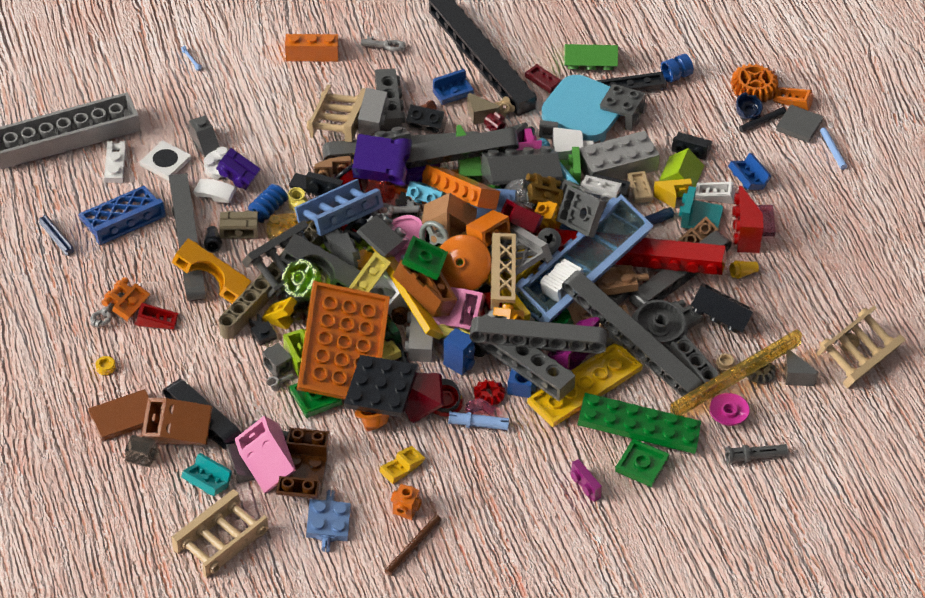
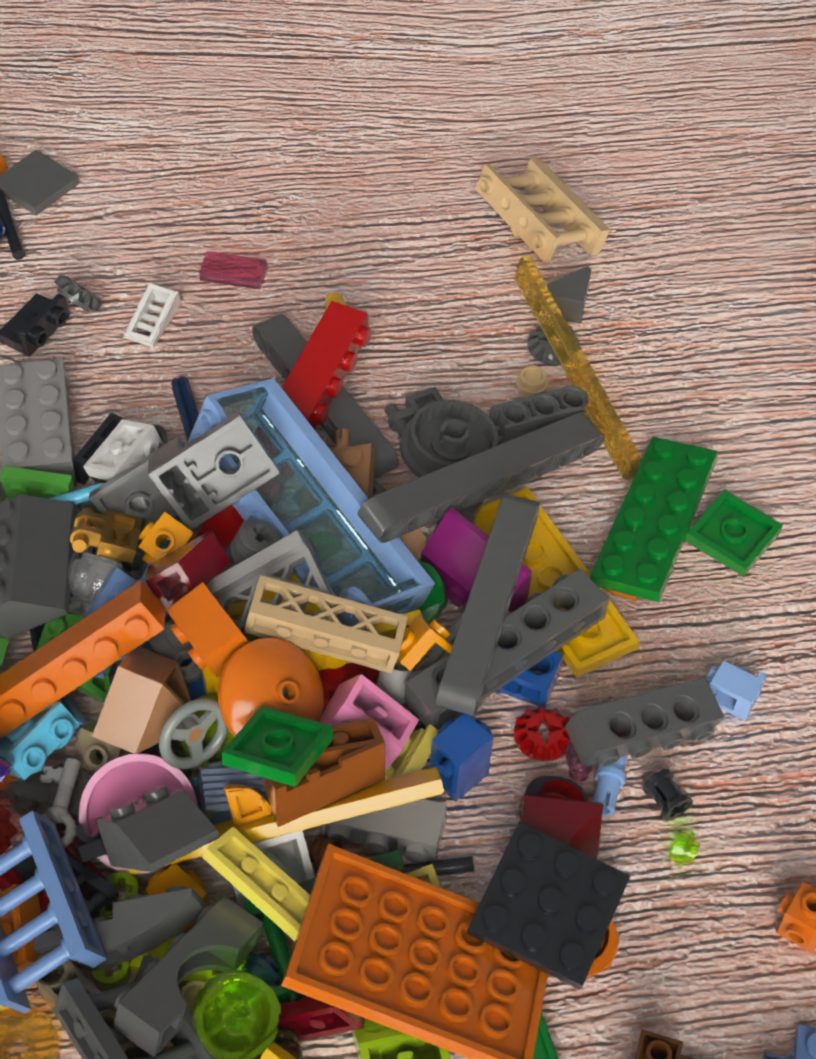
camera: 80 degrees left, 5 degrees up
yellow slope [379,446,425,484] -> none
white brick [540,259,584,302] -> none
magenta plate [570,459,602,502] -> none
tan plate [627,171,653,203] -> none
yellow slope [653,179,692,208] -> none
lime slope [659,148,704,187] -> none
medium nougat slope [678,217,719,243] -> none
teal bracket [679,186,723,229] -> none
black slope [691,282,753,333] -> none
dark pink dish [709,393,750,426] -> none
dark grey pin [725,444,788,464] -> none
blue bracket [728,153,771,190] -> none
red slope [732,186,764,253] -> none
light blue bar [820,127,847,170] -> none
none -> dark grey gear [54,275,101,312]
none -> dark grey brick [565,678,725,767]
none -> black bush [642,769,693,821]
none -> clear neon green plate [668,830,700,868]
none -> light blue brick [706,660,767,721]

